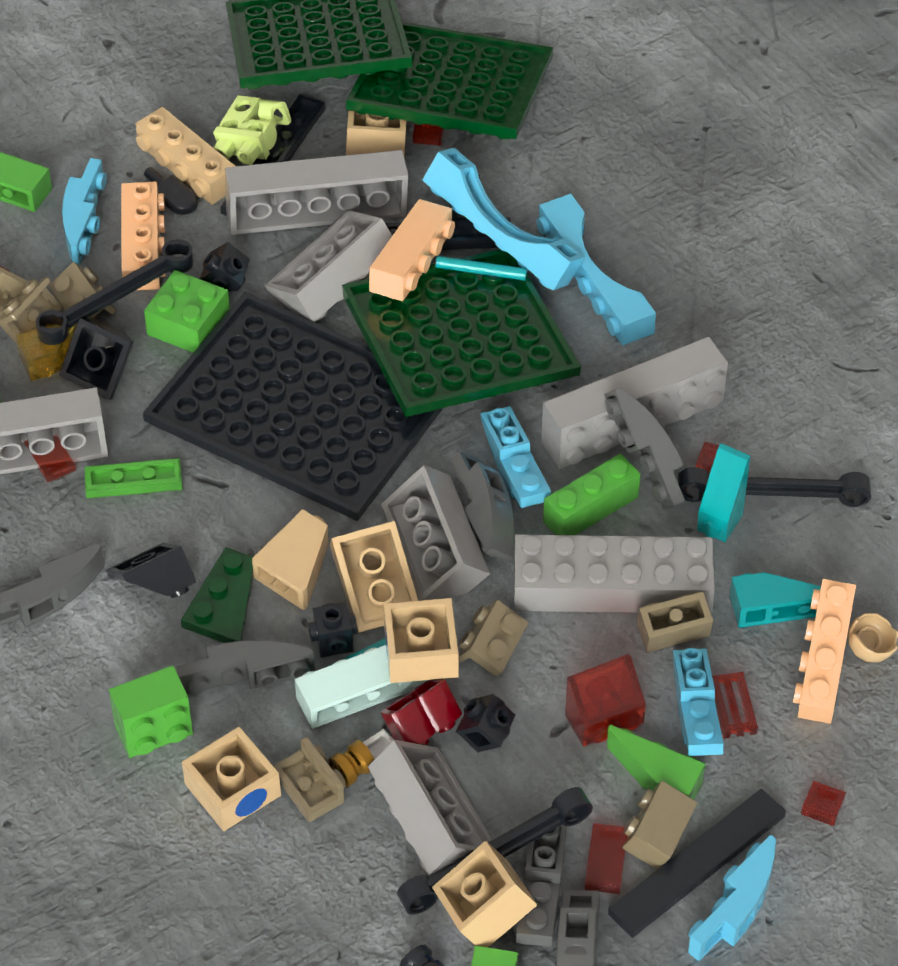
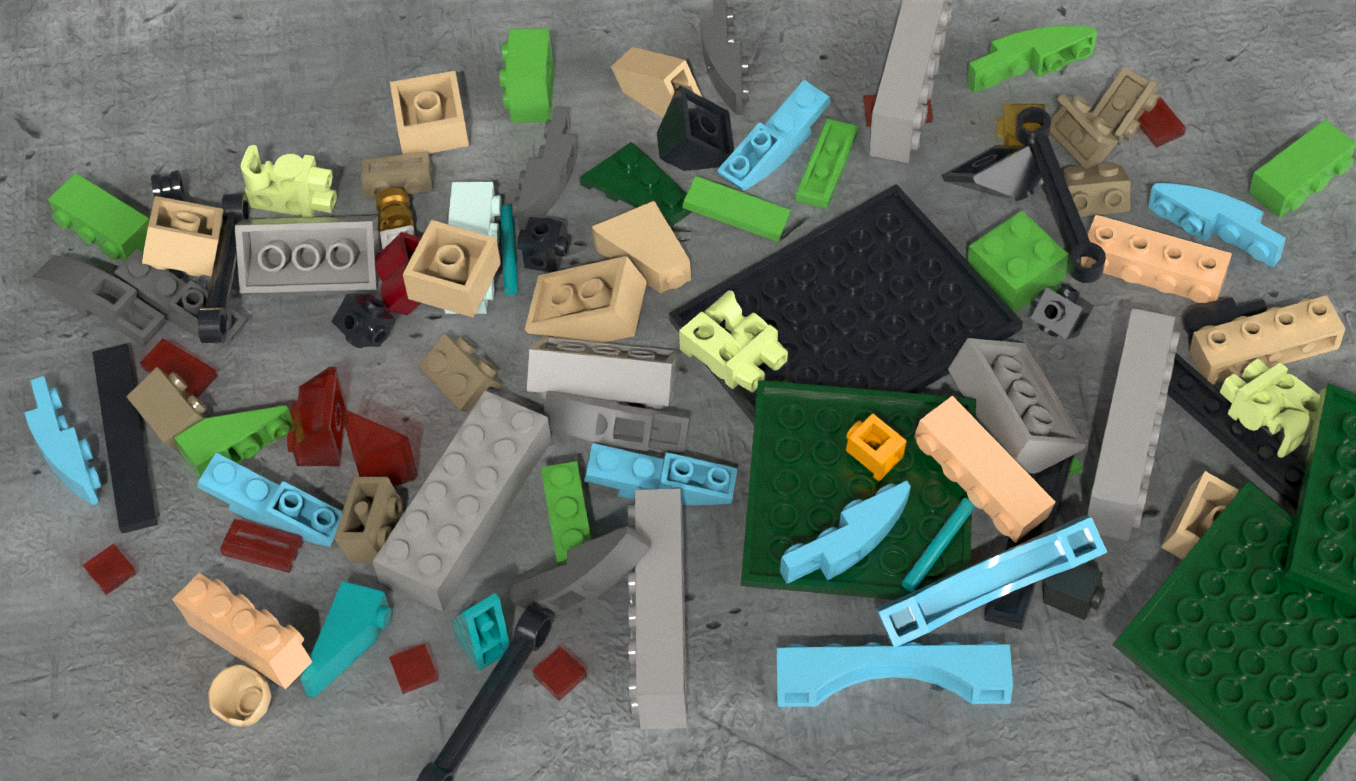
camera: 120 degrees right, 5 degrees up
none -> yellowish green hips [240,145,337,218]
none -> clear red slope [342,409,418,487]
none -> clear red tile [389,643,439,694]
none -> tan slope [611,47,702,118]
none -> yellowish green hips [679,290,788,392]
none -> bright green tile [683,176,791,243]
none -> medium azure slope [717,80,831,191]
none -> medium azure slope [780,481,911,584]
none -> light orange brick [846,414,907,481]

